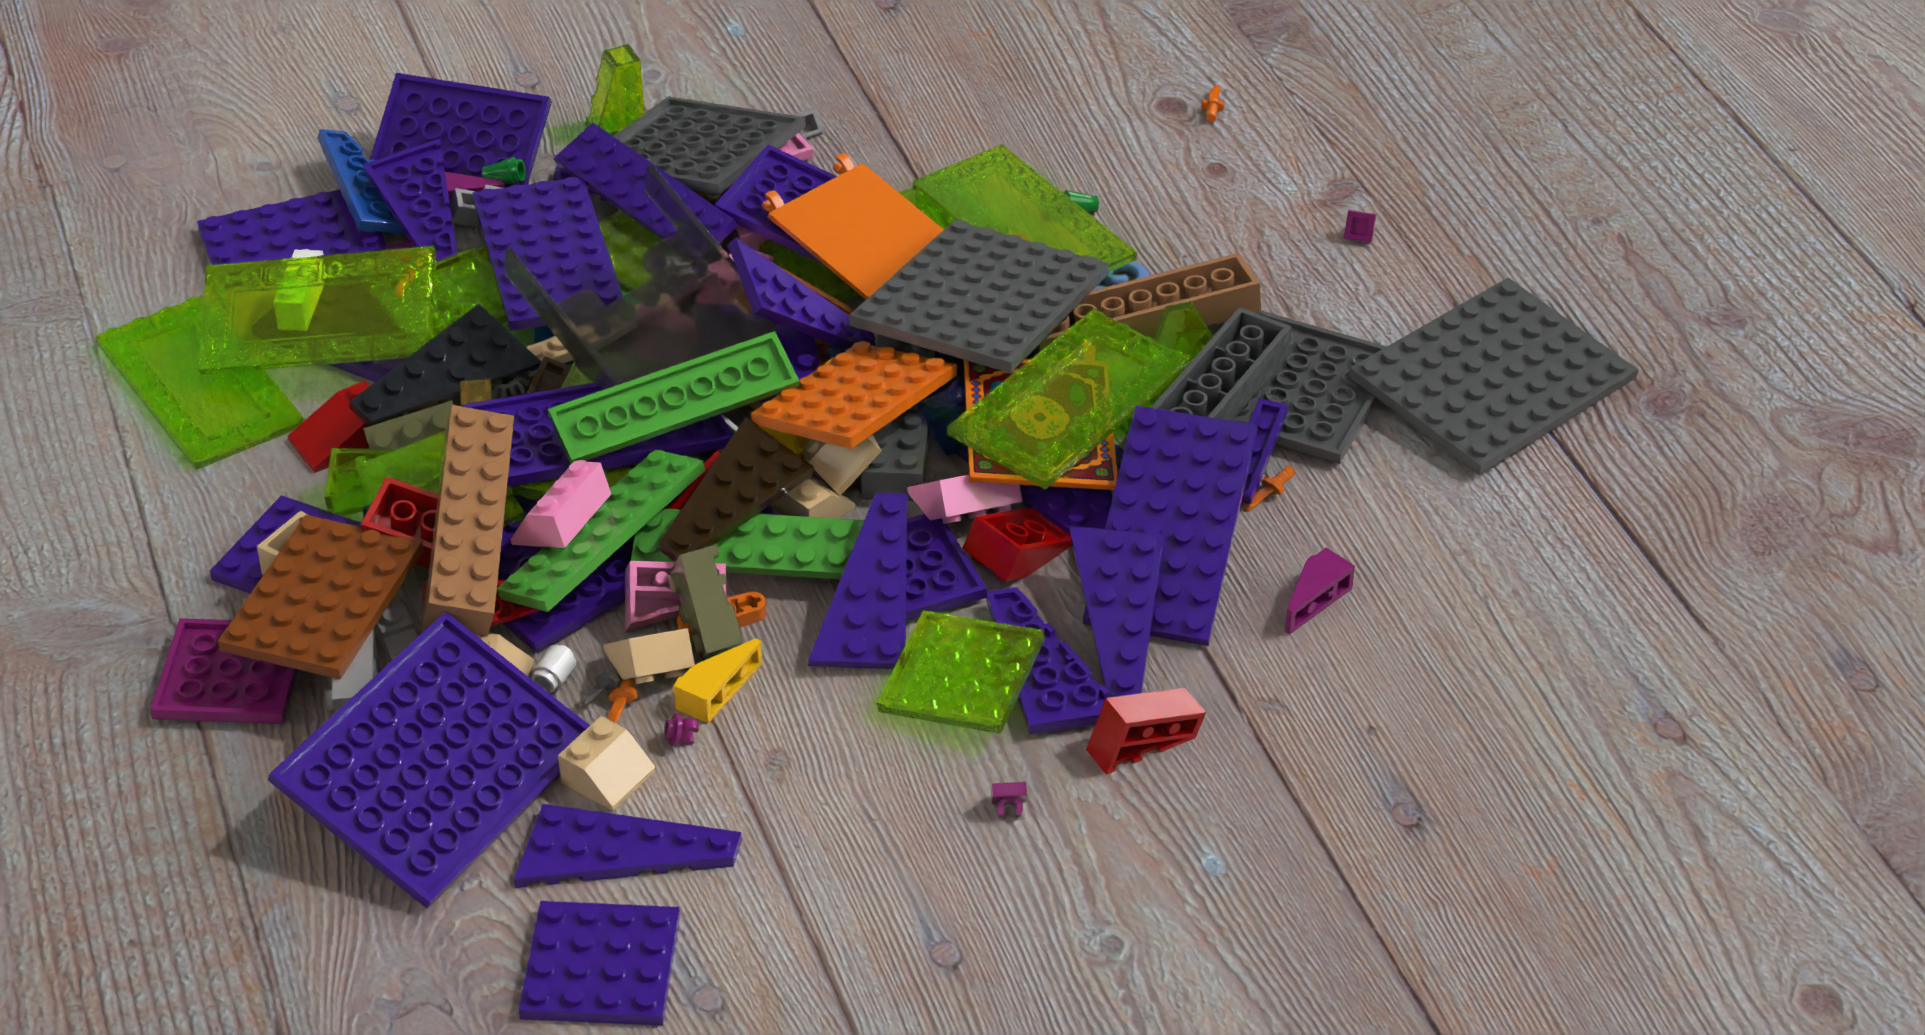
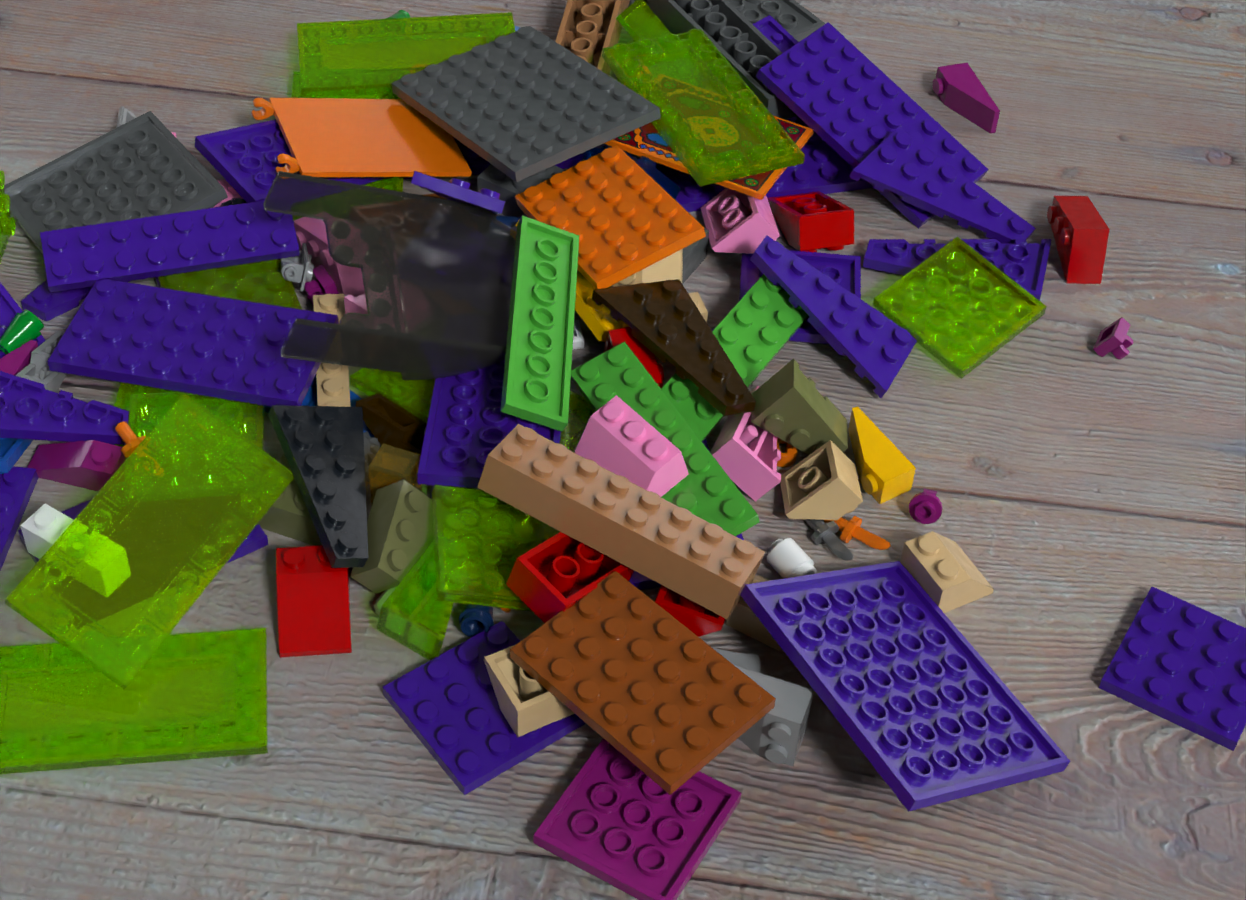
camera: 65 degrees left, 5 degrees up
dark purple wing [514,804,742,888] -> none

